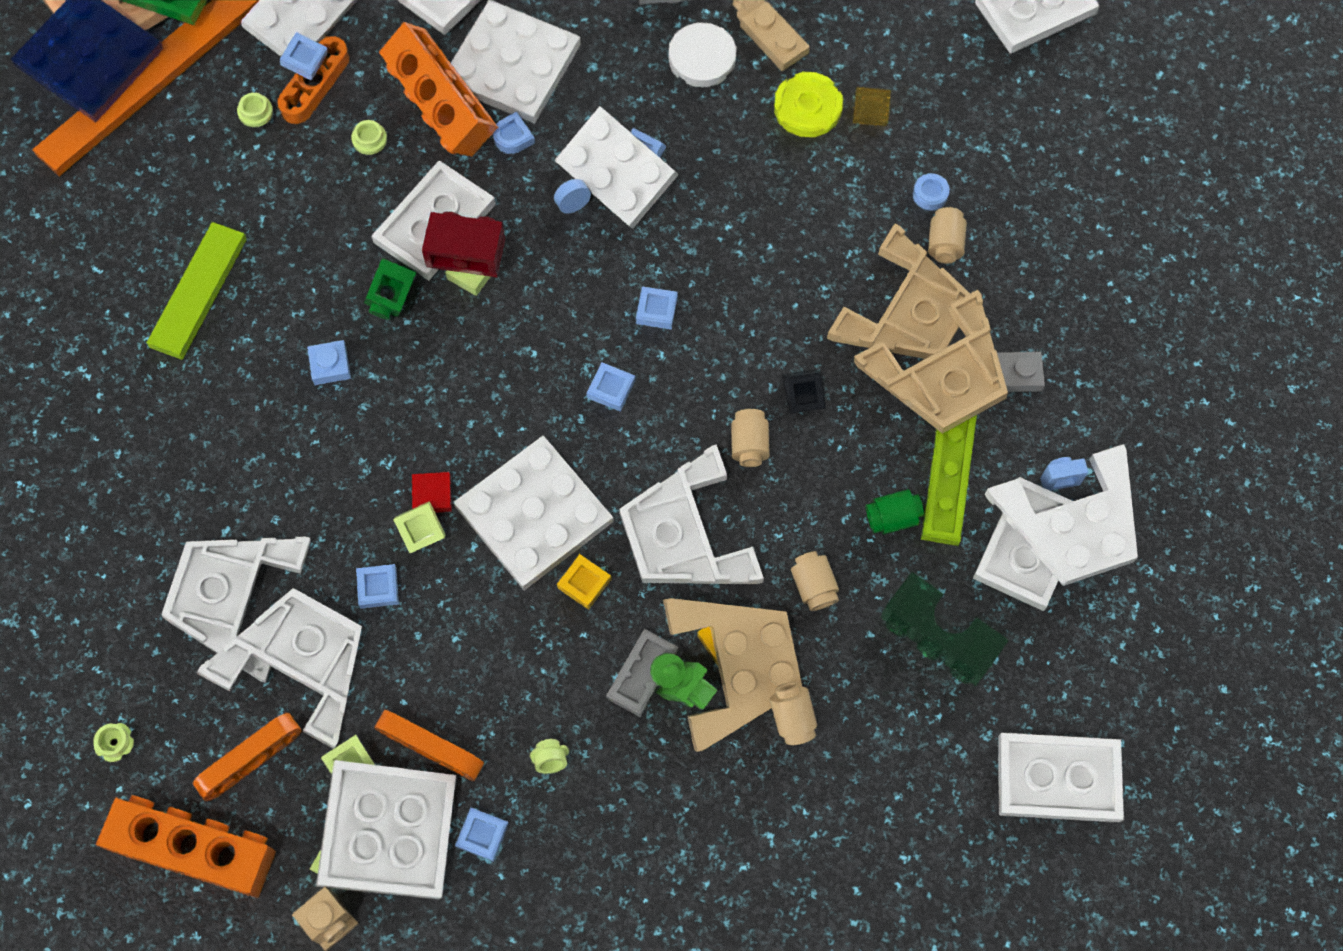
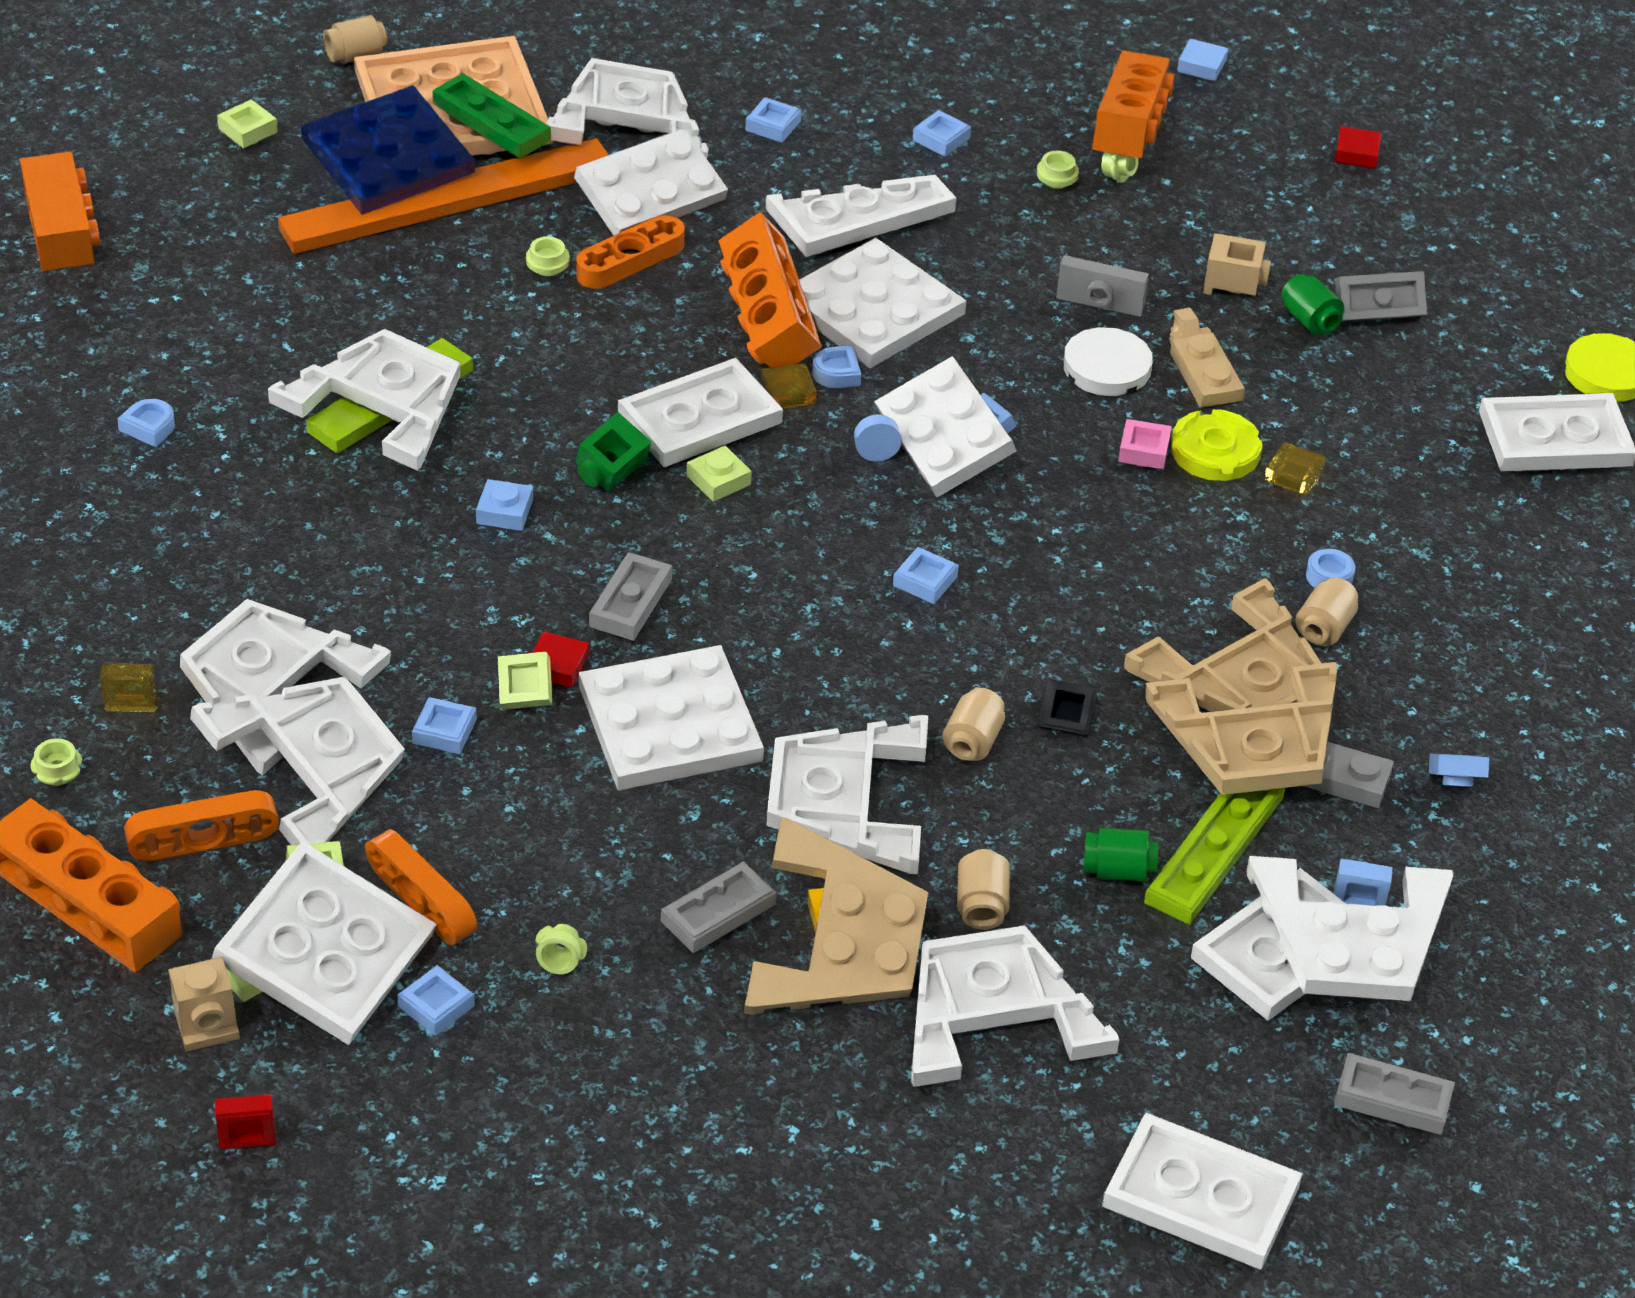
camera: 20 degrees right, 25 degrees down
light blue tile [280,32,327,80] -> none
yellowish green plate [352,120,387,155] -> none
dark red brick [422,211,506,278] -> none
yellow plate [557,554,611,610] -> none
light blue tile [587,362,635,412] -> none
bright green hips [650,653,717,709] -> none
tan brick [770,682,817,745] -> none
clear green arch [881,572,1009,686] -> none
none -> clear yellow tile [100,663,158,712]
none -> light blue tile [117,399,175,447]
none -> white wing [268,329,460,470]
none -> light grey plate [589,552,672,641]
none -> clear yellow tile [761,363,817,409]
none -> white wing [911,925,1119,1087]
none -> bright pink plate [1118,419,1172,469]
none -> light grey plate [1334,1053,1455,1135]
none -> light blue plate [1429,753,1489,786]

